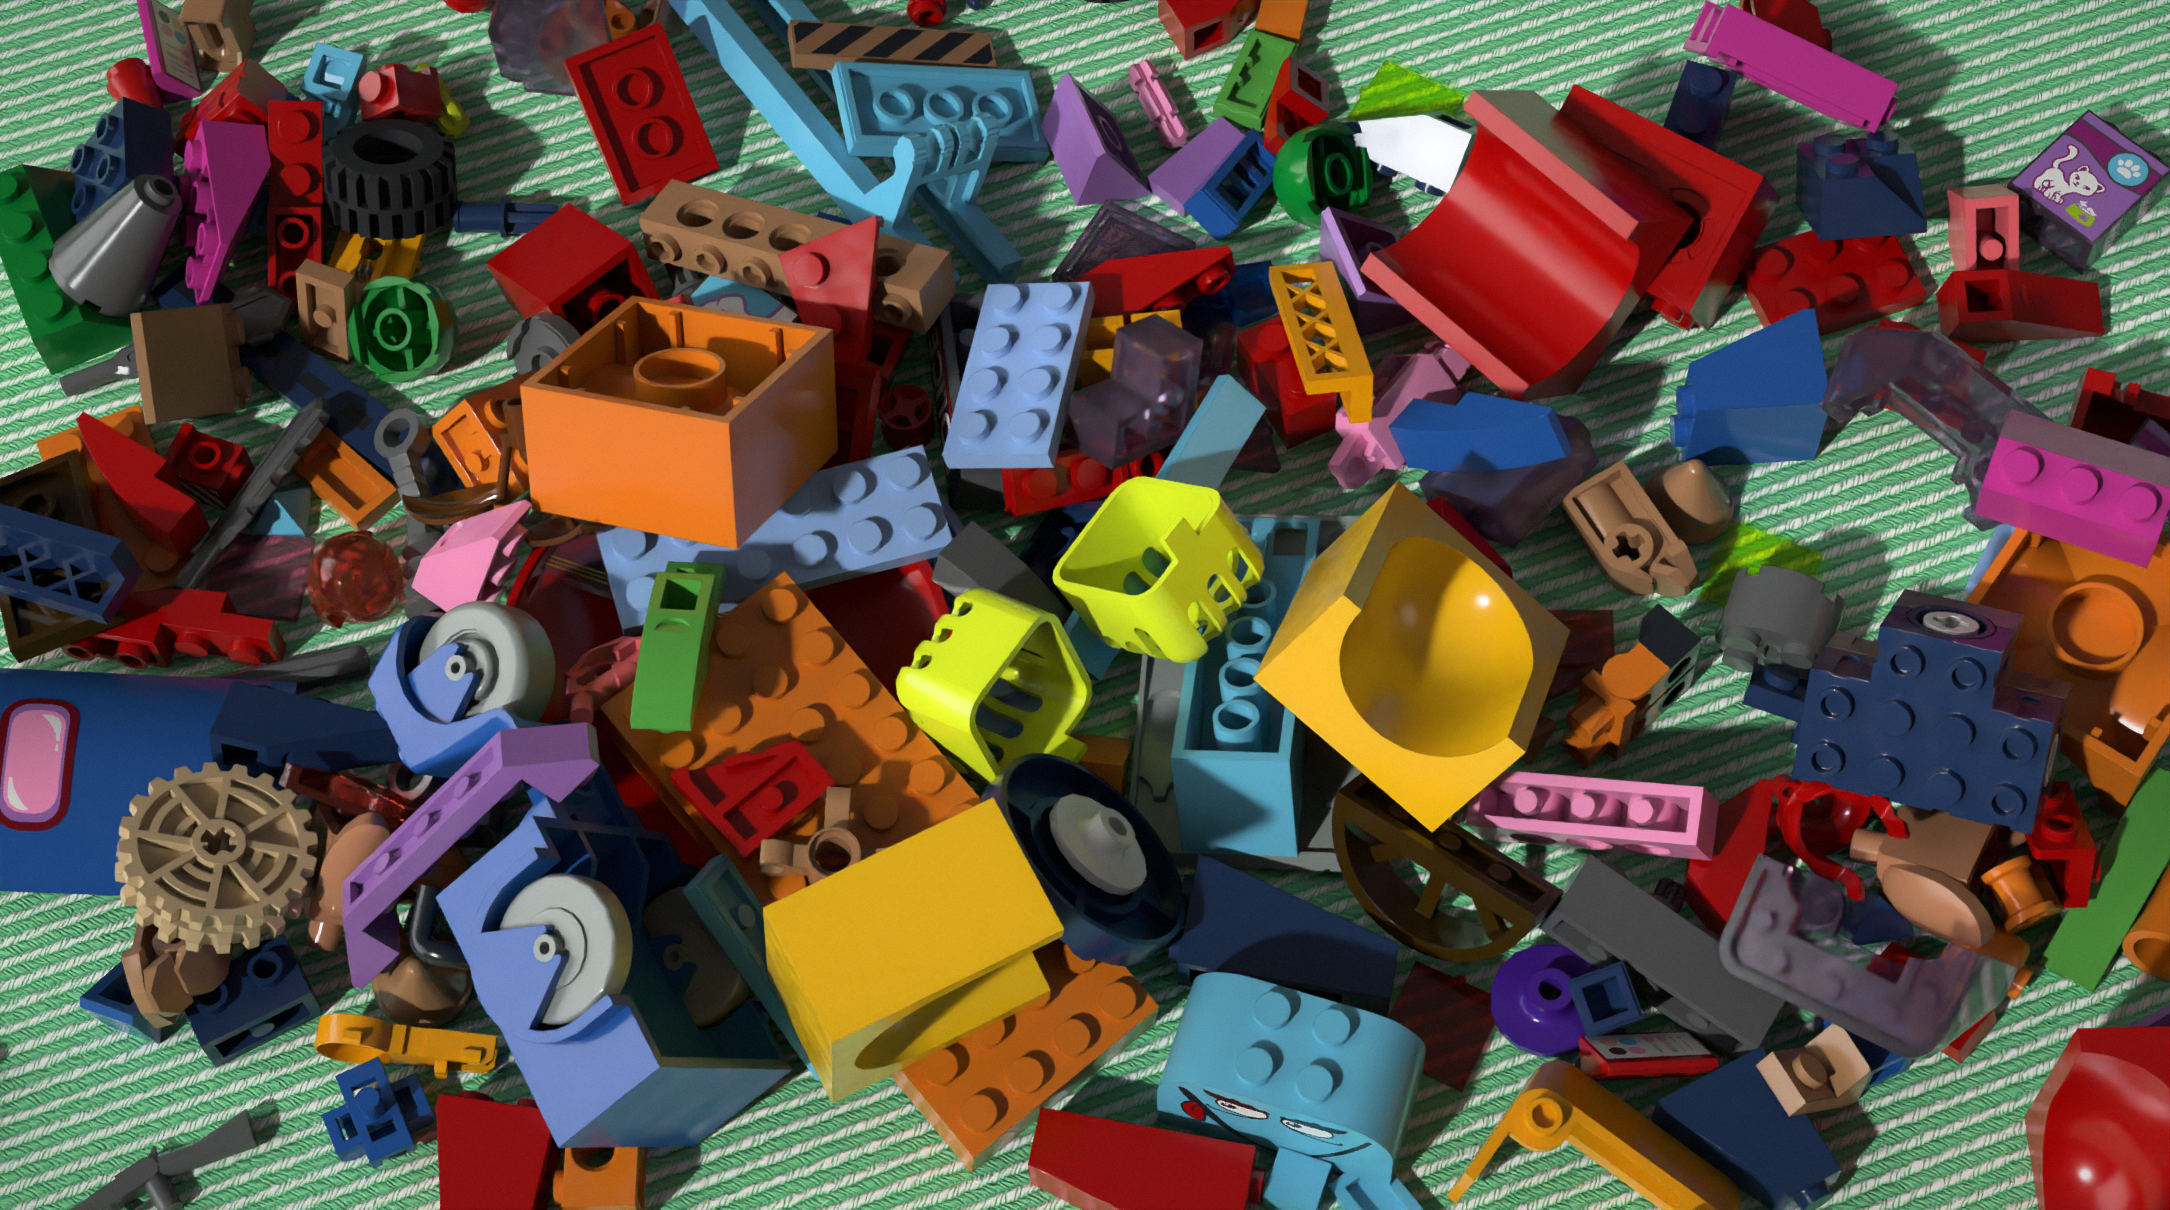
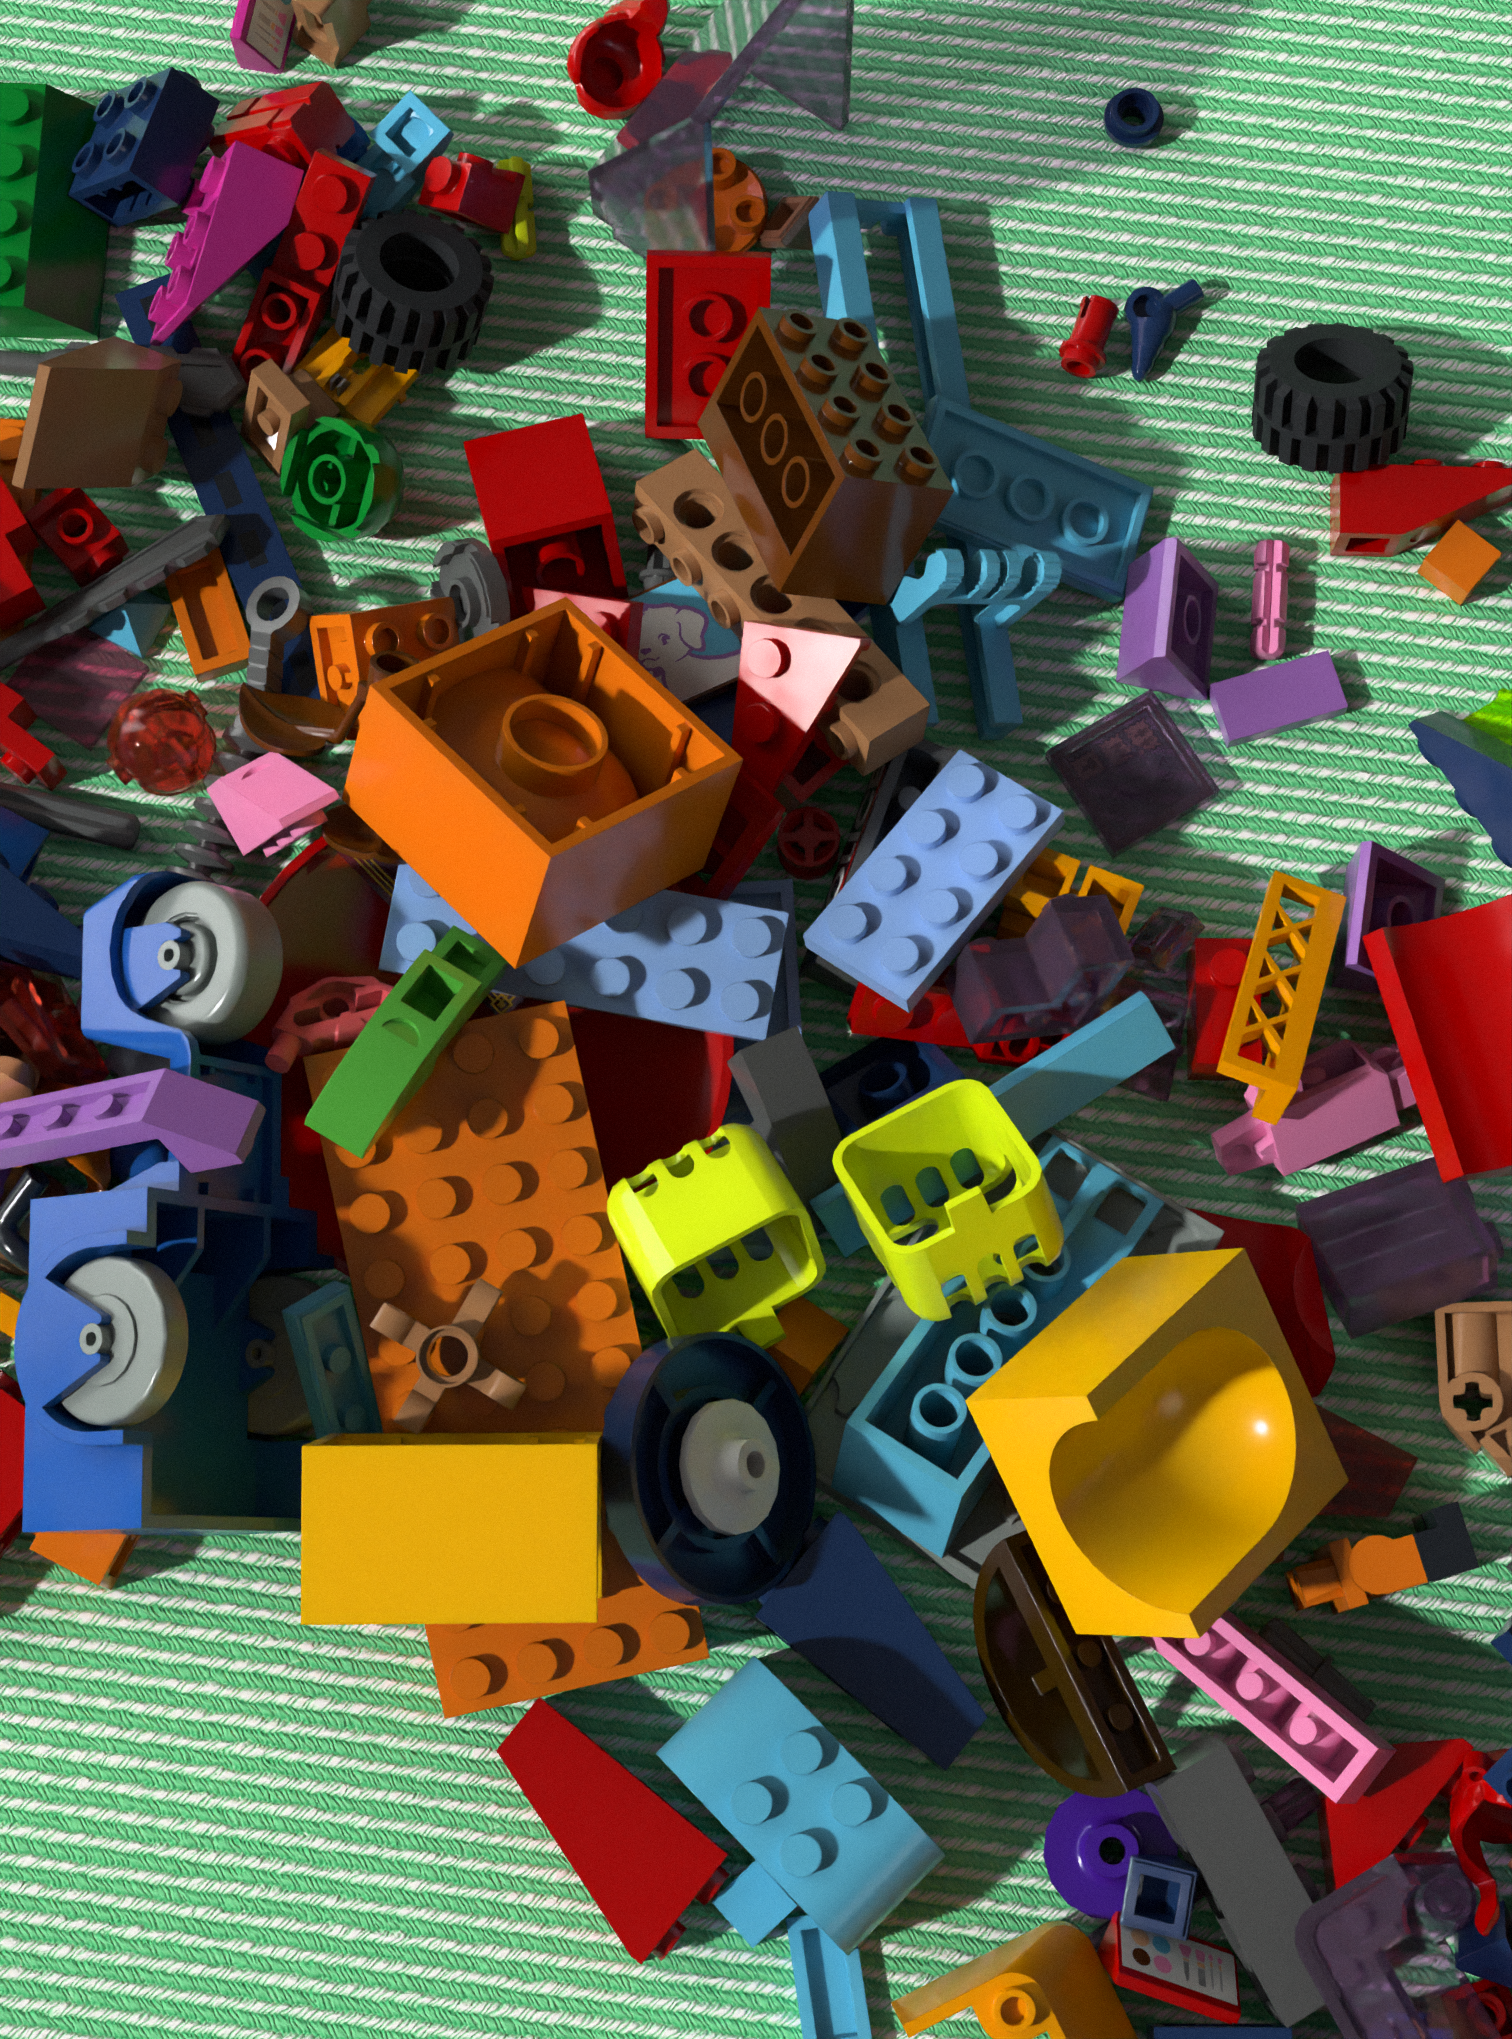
camera: 25 degrees right, 15 degrees up
dark grey cone [49,174,183,318] -> none
red cone [106,58,164,110] -> none
dark blue axle [453,197,559,239] -> none
red wing [670,740,837,864] -> none
medium nougat tile [787,20,997,70] -> none
red slope [1073,245,1236,340] -> none
clear blue slope [1180,260,1279,341] -> none
blue slope [1183,128,1276,240] -> none
bright green plate [1213,29,1299,132] -> none
red slope [1263,56,1329,156] -> none
green cylinder [1273,121,1373,229] -> none
clear red piece [1388,961,1496,1093] -> none
blue slope [1389,391,1572,473] -> none
none -> reddish brown brick [697,307,954,605]

